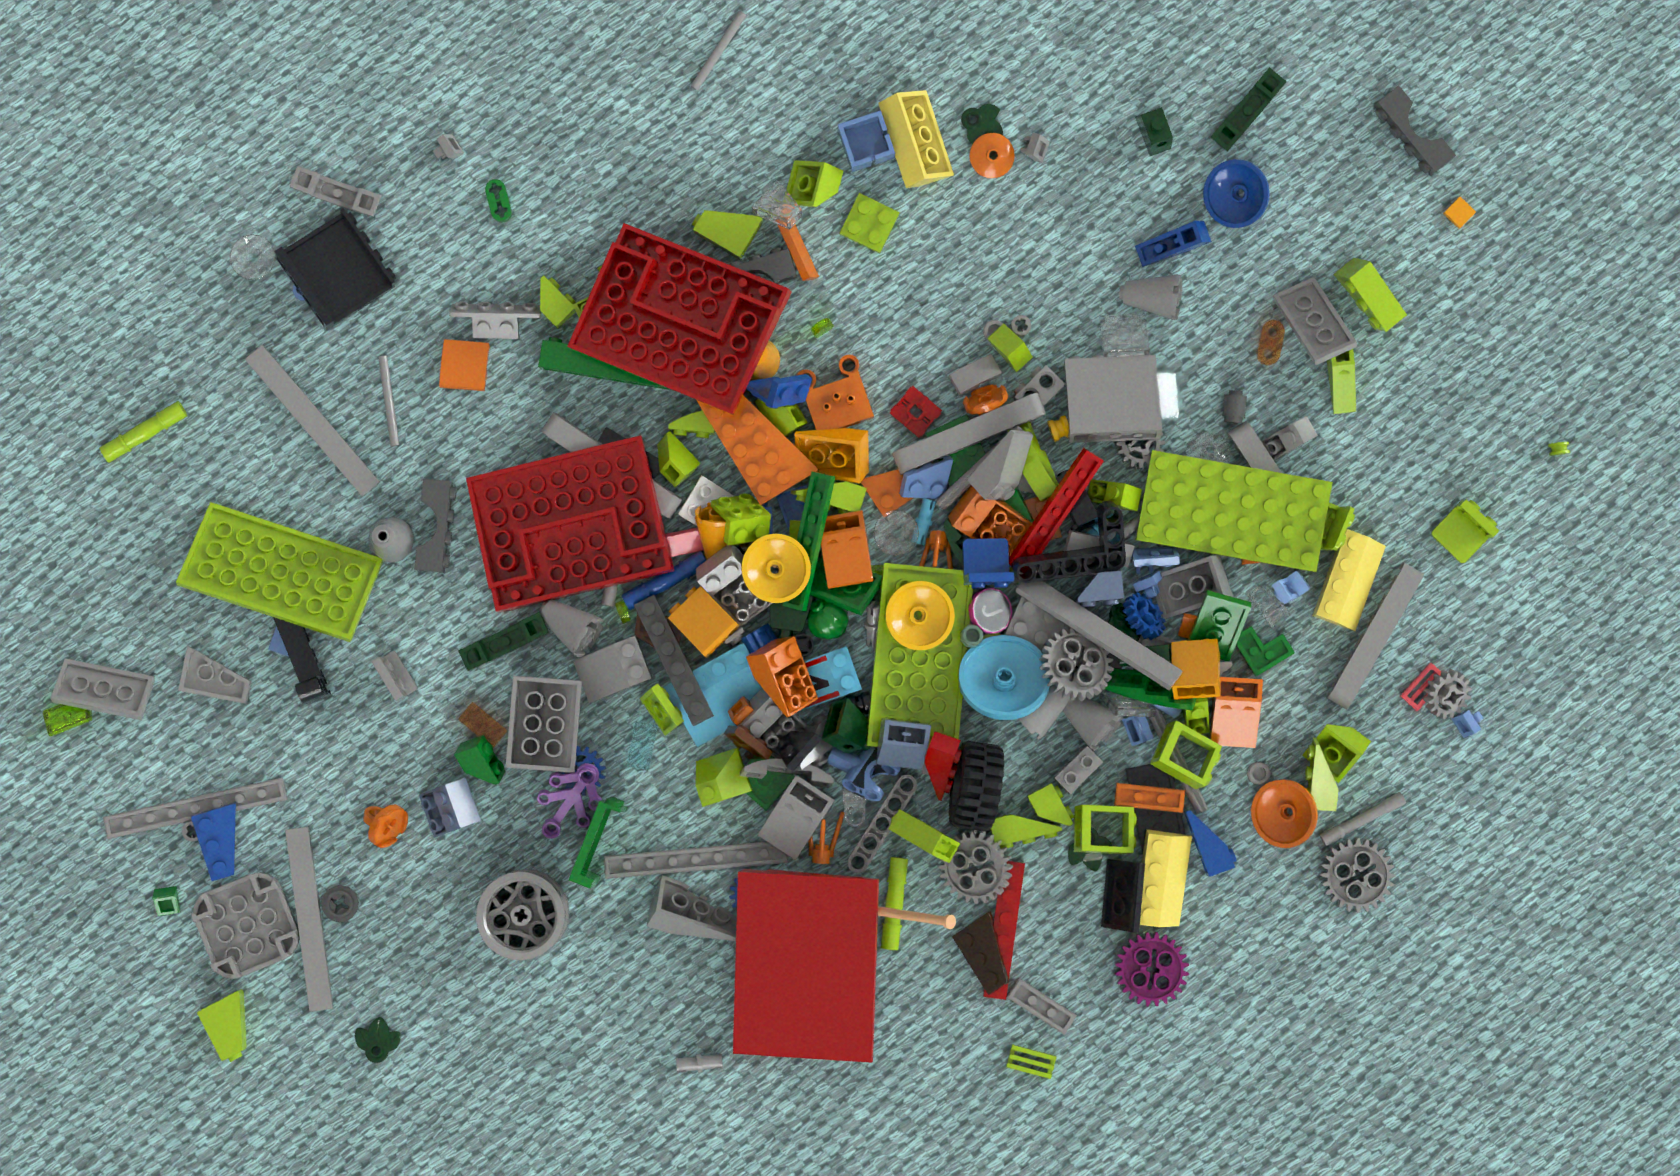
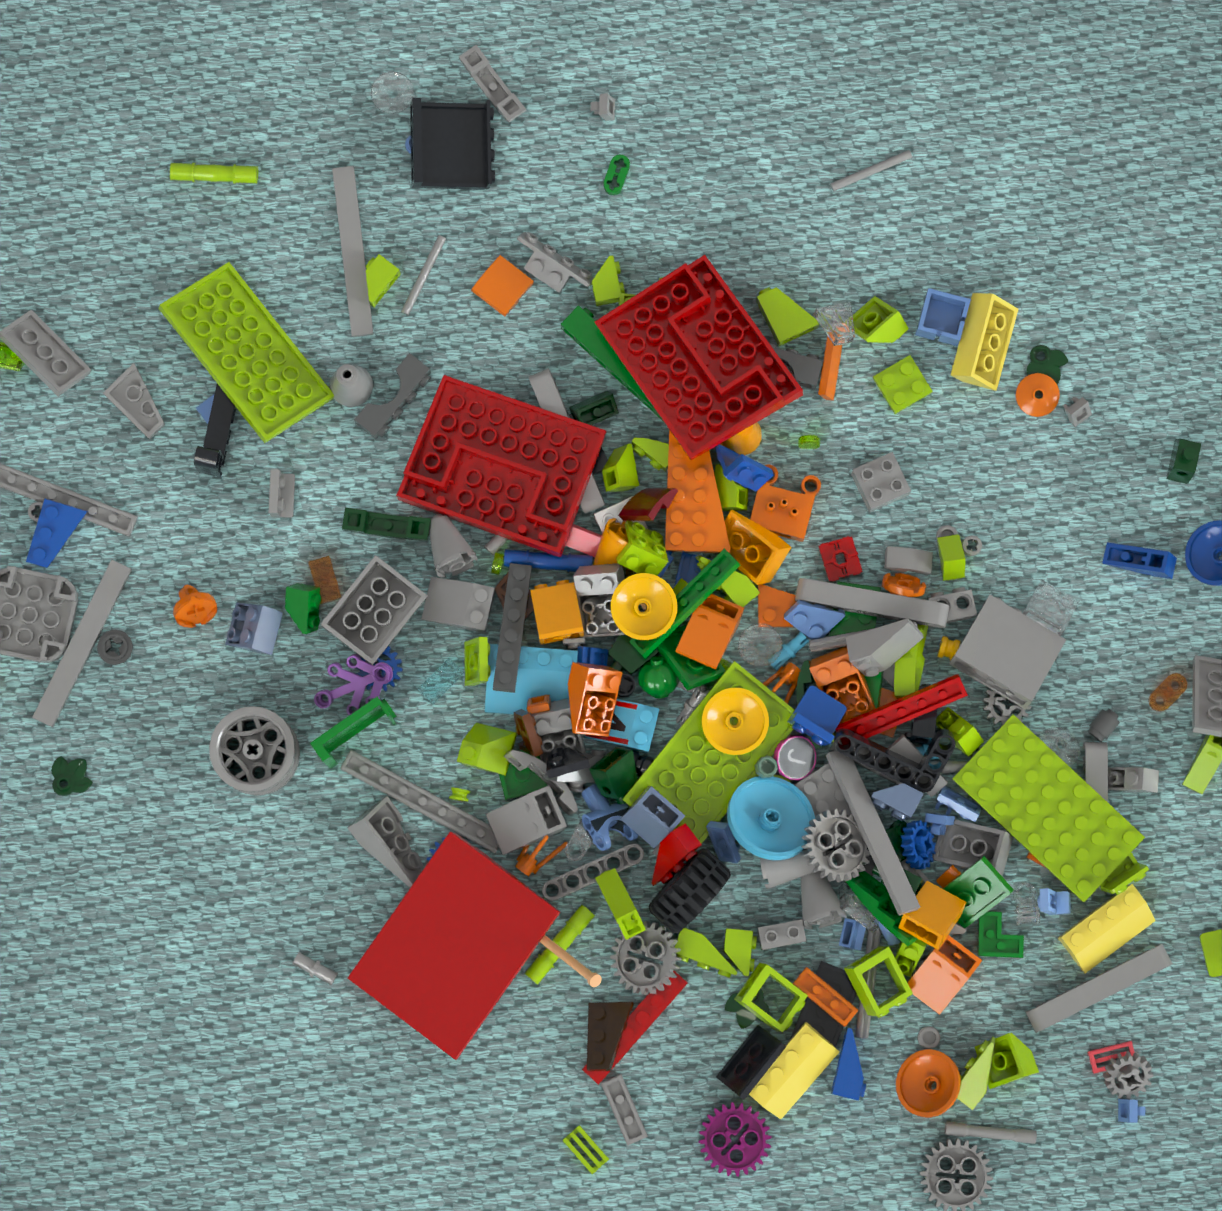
camera: 35 degrees right, 5 degrees down
light grey cone [1119,274,1183,320] -> none
clear slope [1157,373,1179,419] -> none
none -> lime slope [366,254,401,307]
none -> lime bush [449,787,470,802]
none -> dark green slope [569,391,619,425]
none -> slope [618,488,678,521]
none -> medium blue plate [706,821,741,863]
none -> light grey brick [851,452,911,513]

